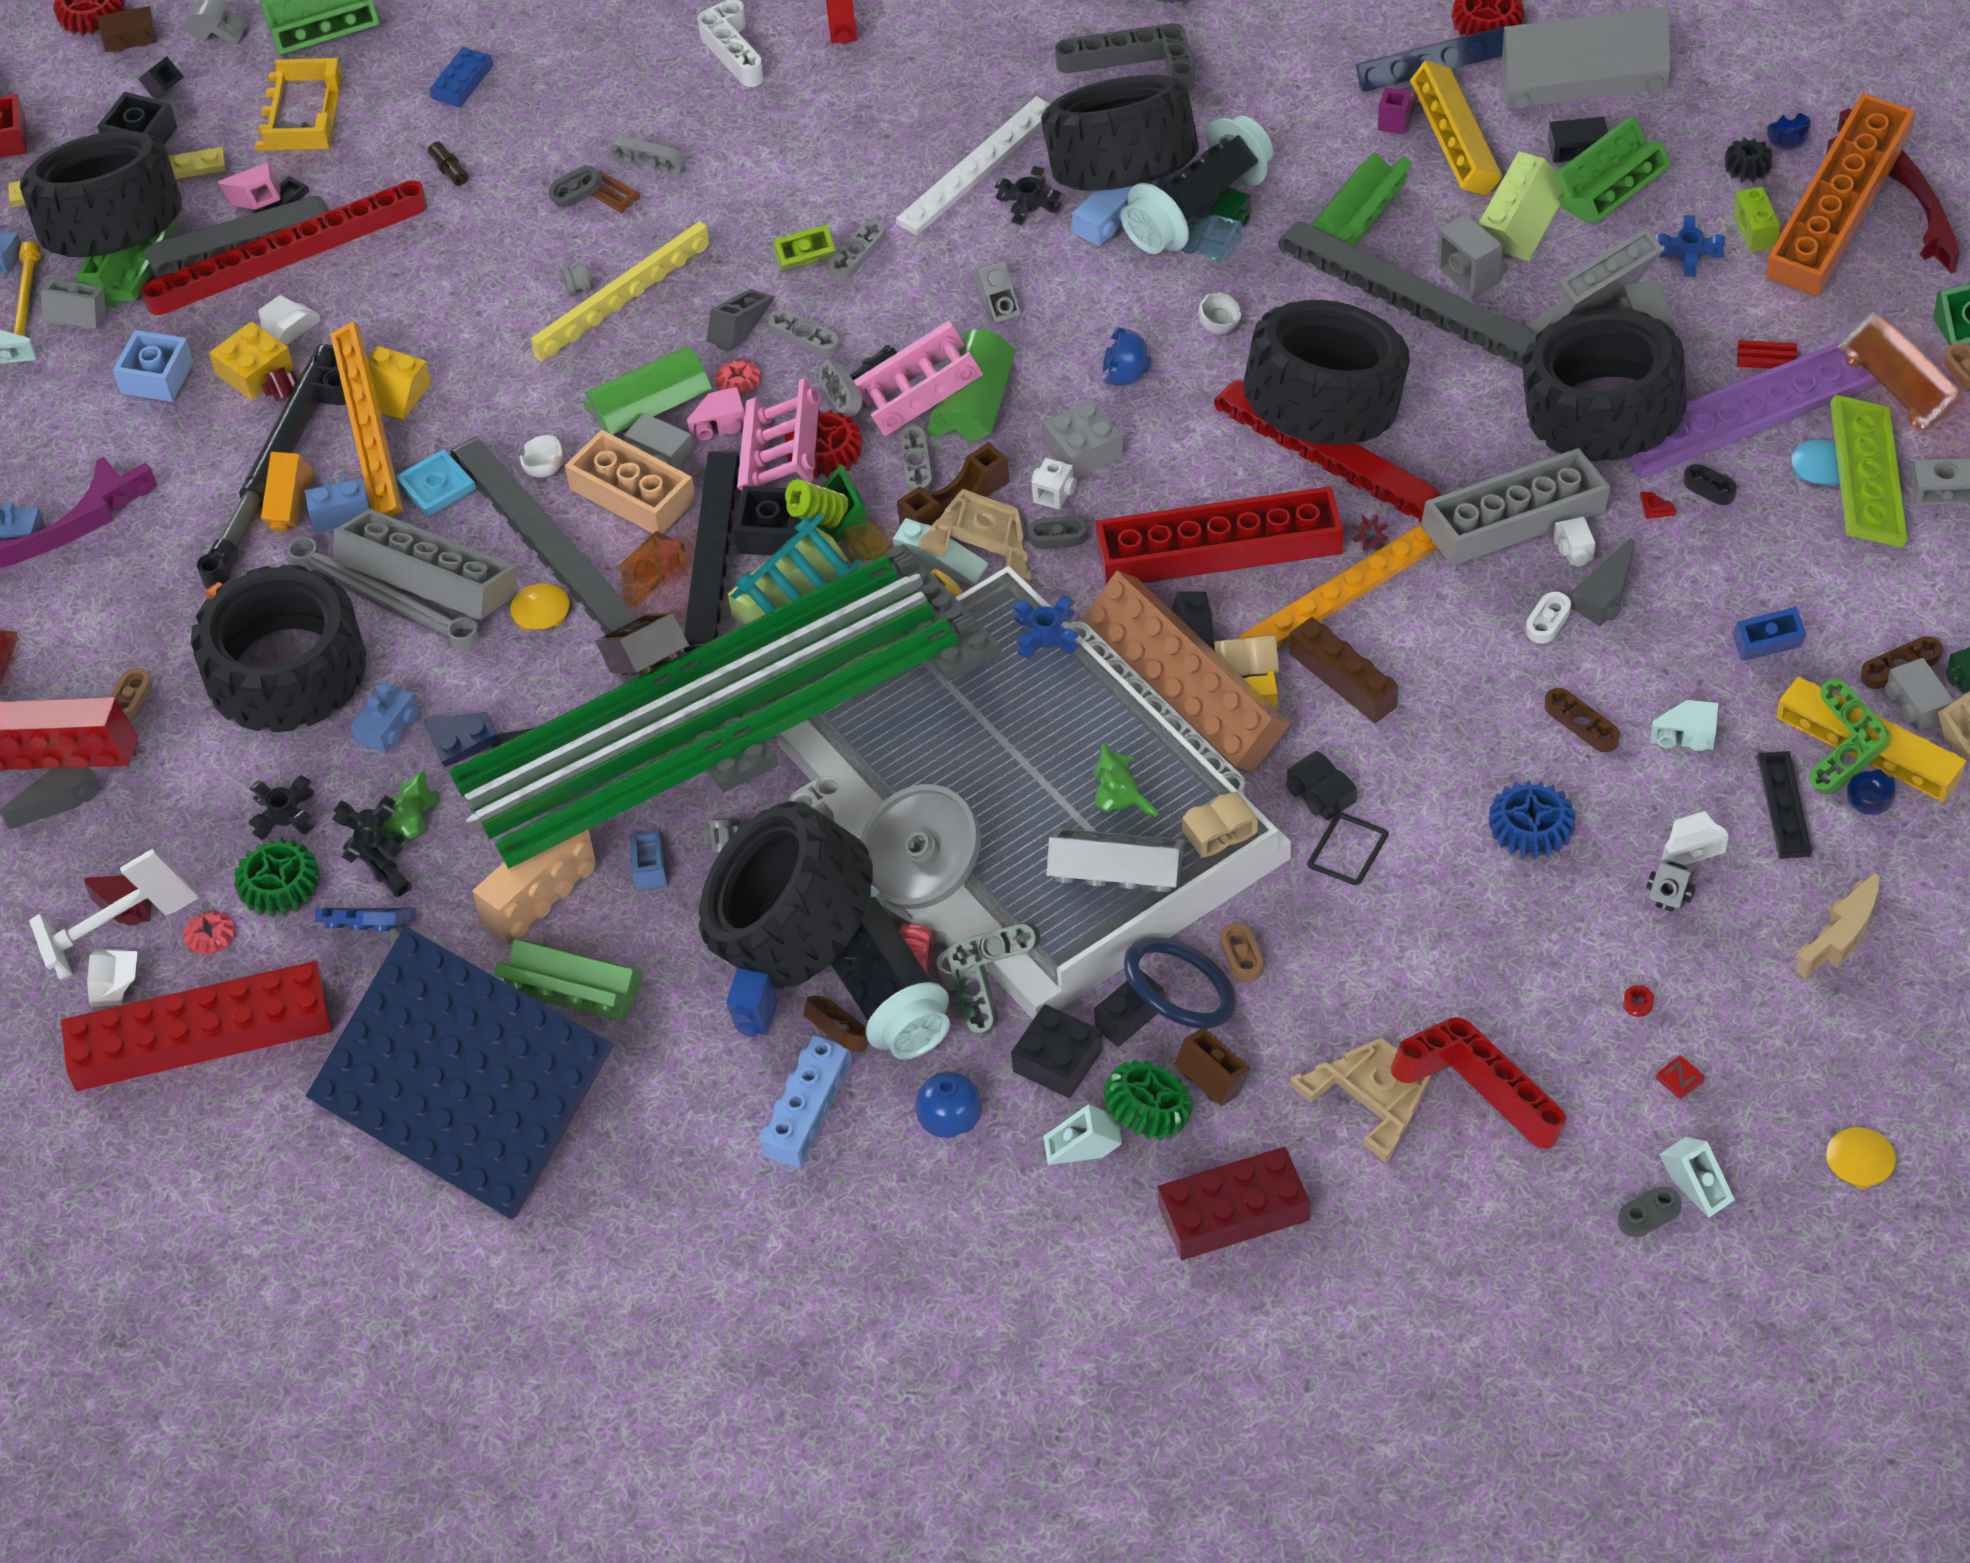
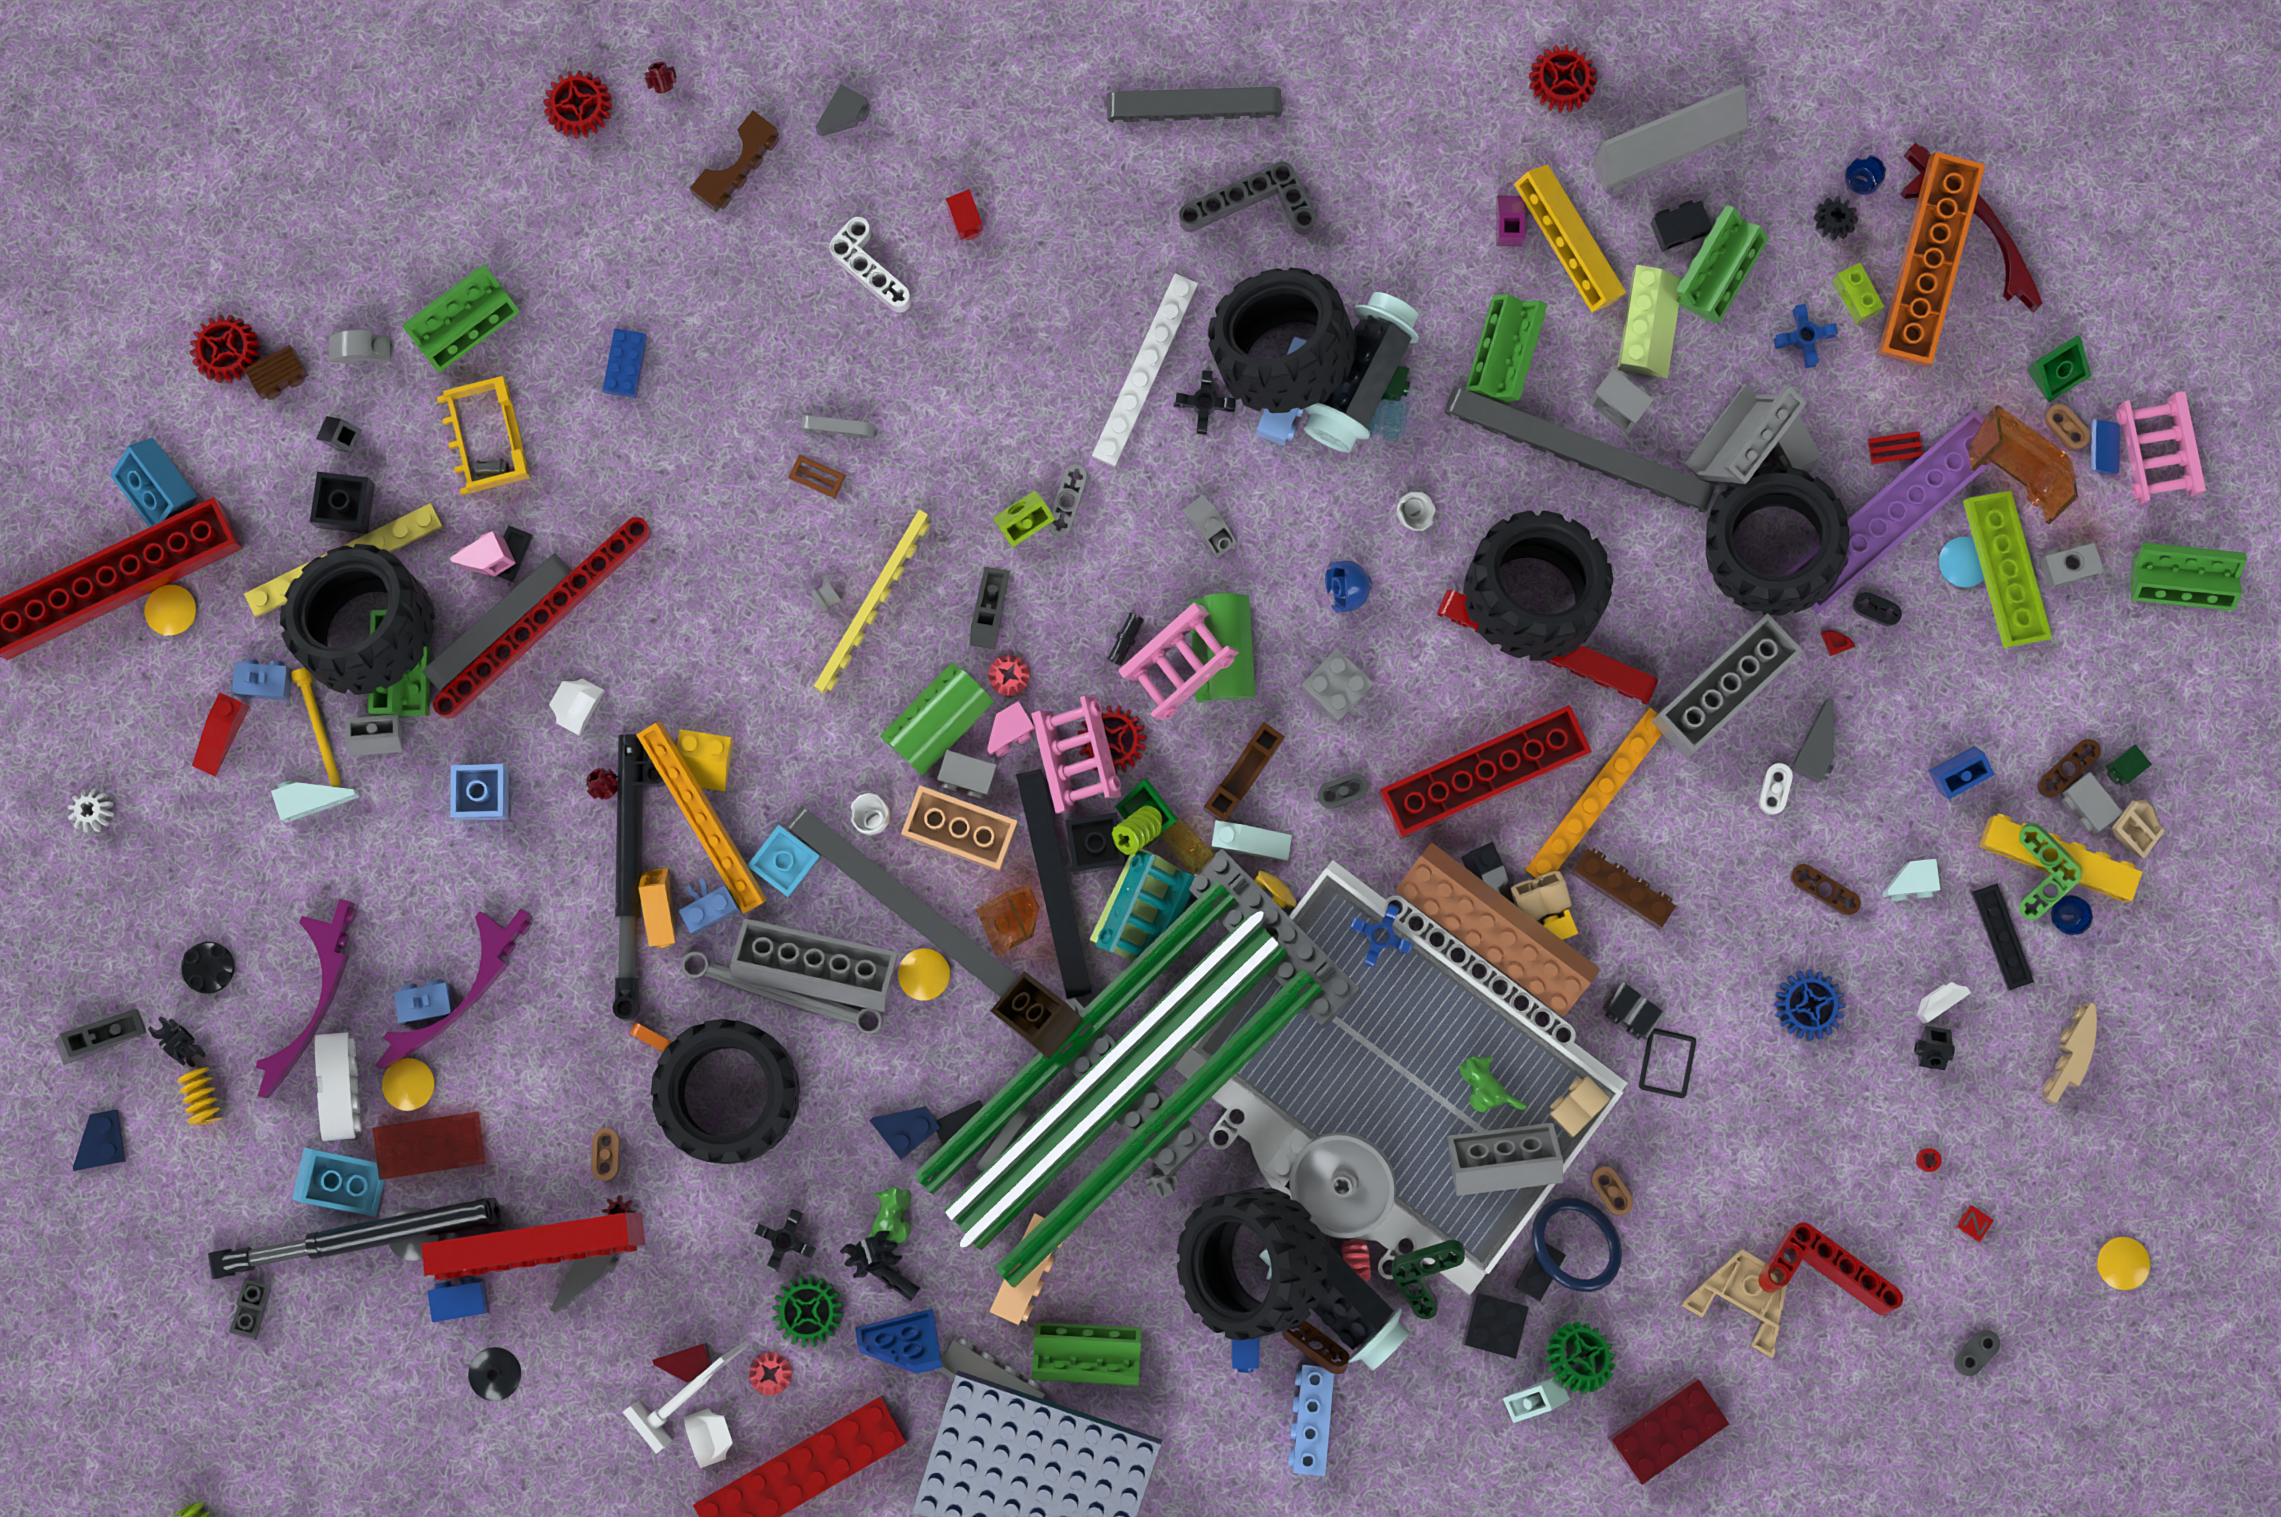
camera: 20 degrees left, 30 degrees up
yellow brick [209,321,294,400] -> none
medium blue brick [350,682,419,754] -> none
dark brown pin [428,141,469,186] -> none
dark grey plate [549,165,602,207] -> none
medium blue slope [630,830,667,890] -> none
light grey beam [768,309,840,357] -> none
light grey beam [819,360,862,416] -> none
light grey beam [899,426,933,493] -> none
blue cylinder [915,1071,982,1138] -> none
tan wing [918,489,1031,584] -> none
white brick [1031,458,1076,510] -> none
reddish brown brick [1173,1028,1250,1107] -> none
dark red gear [1352,514,1388,551] -> none
dark blue plate [1355,25,1509,92] -> none
white brick [1554,517,1595,566] -> none
light aqua slope [1659,1137,1735,1218] -> none

